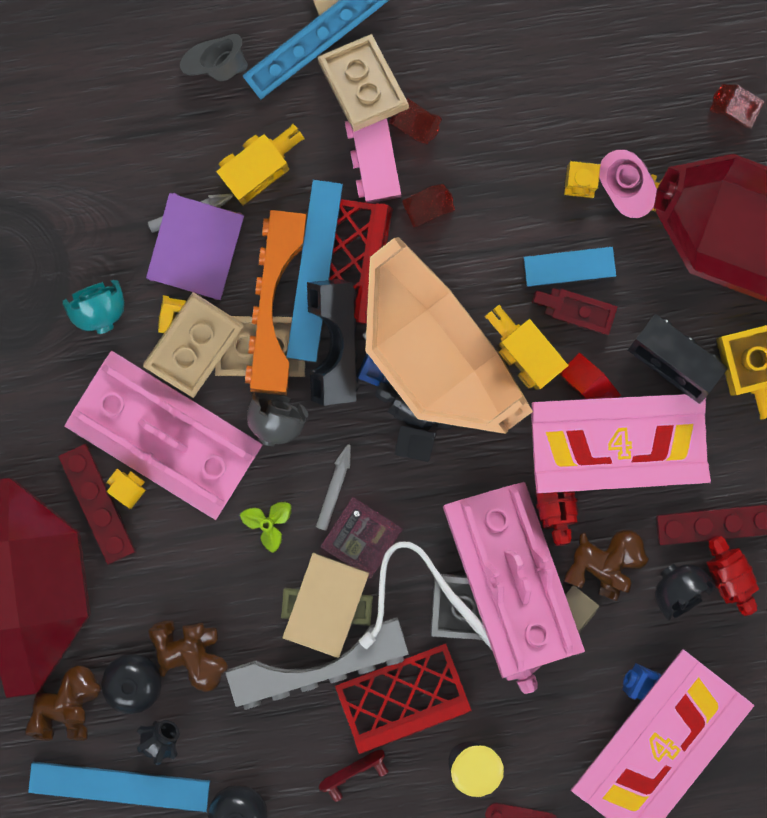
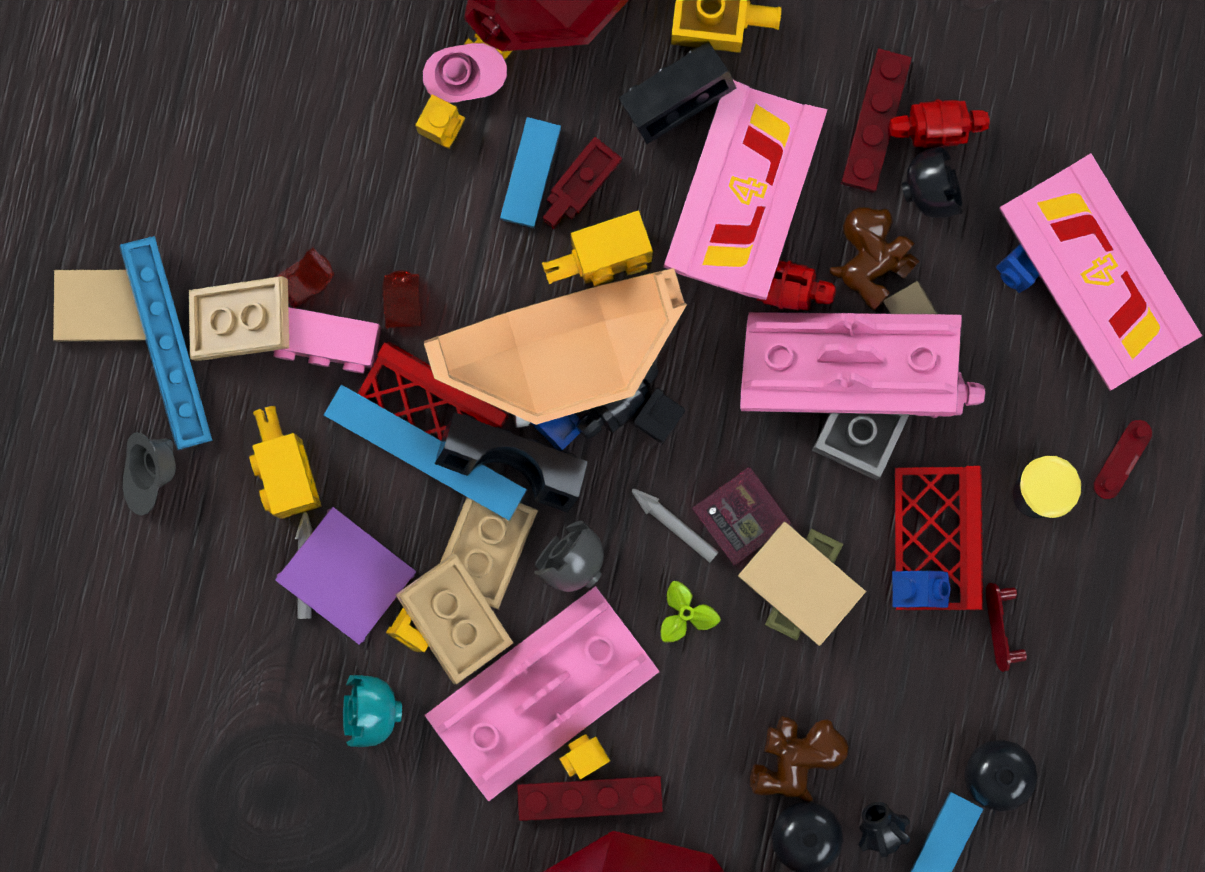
camera: 65 degrees left, 5 degrees down
light grey arch [225,617,409,709] -> none
orange arch [245,210,307,396] -> none
white piece [359,542,492,650] -> none
red slope [559,353,621,400] -> none
none -> blue bracket [892,571,951,608]

